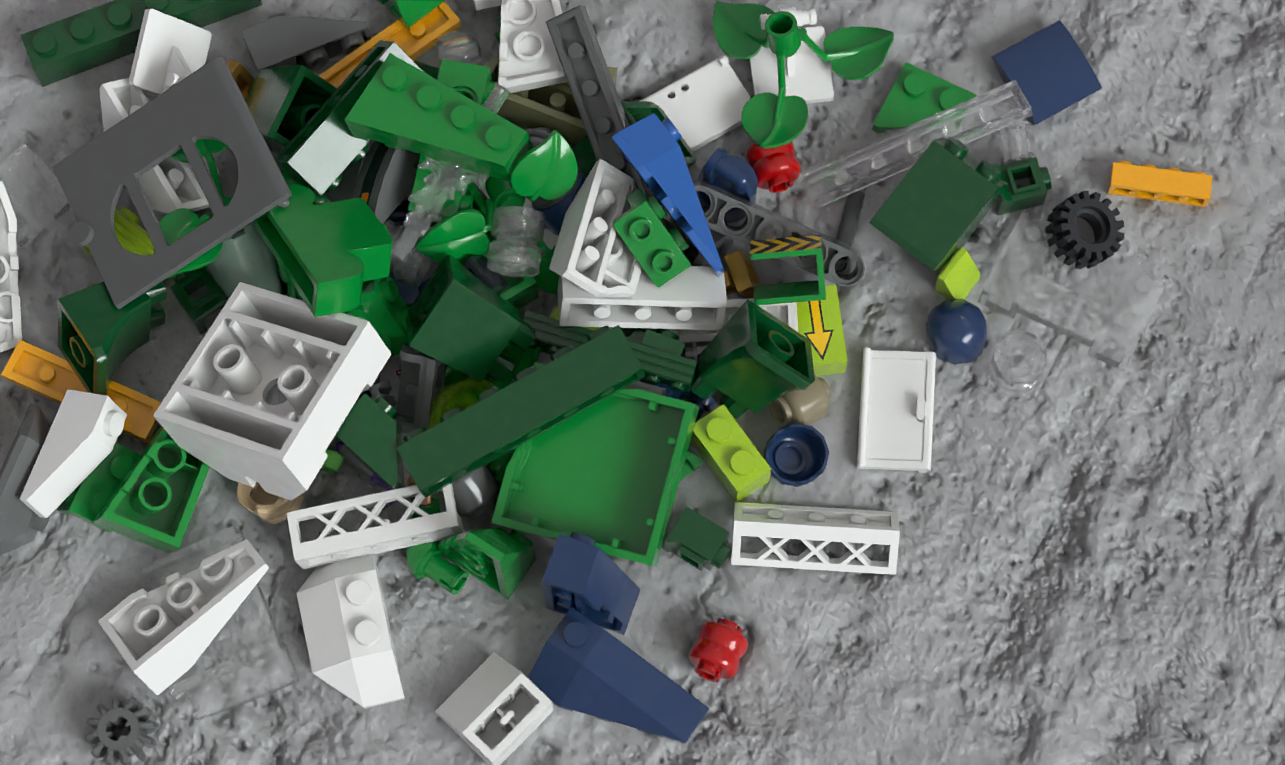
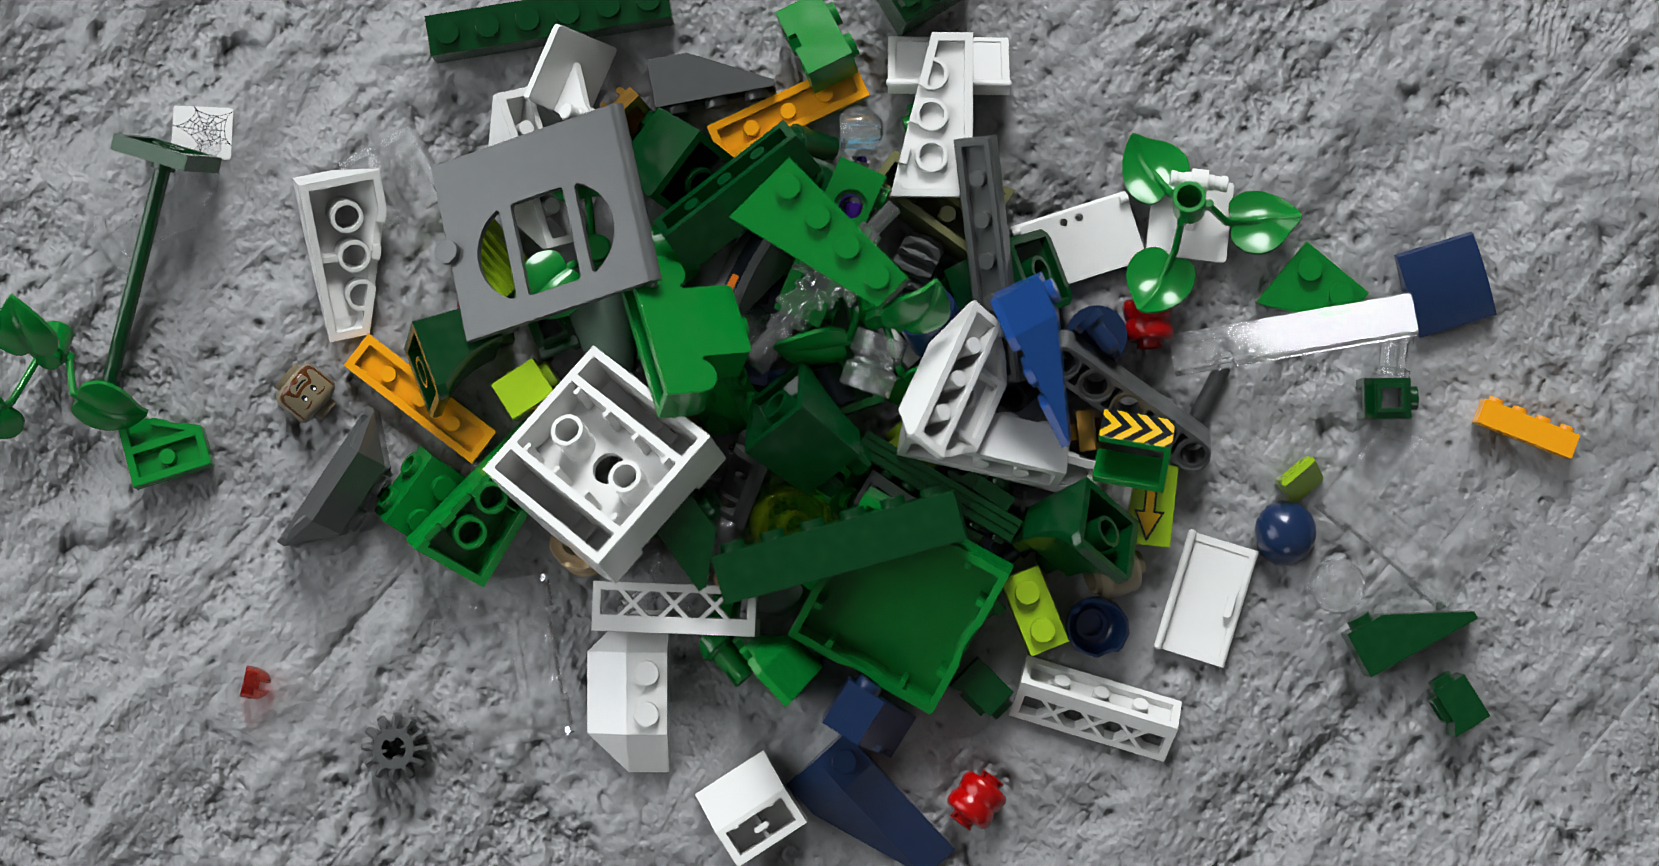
camera: 15 degrees right, 15 degrees up
white slope [20,389,127,518] -> none
white wedge [98,539,270,696] -> none
green bracket [613,188,691,287] -> none
dark green slope [869,137,1008,271] -> none
black tyre [1045,191,1125,269] -> none
none -> lime brick [491,358,561,422]
none -> dark green slope [1341,610,1478,677]
none -> dark green window [1427,671,1490,737]

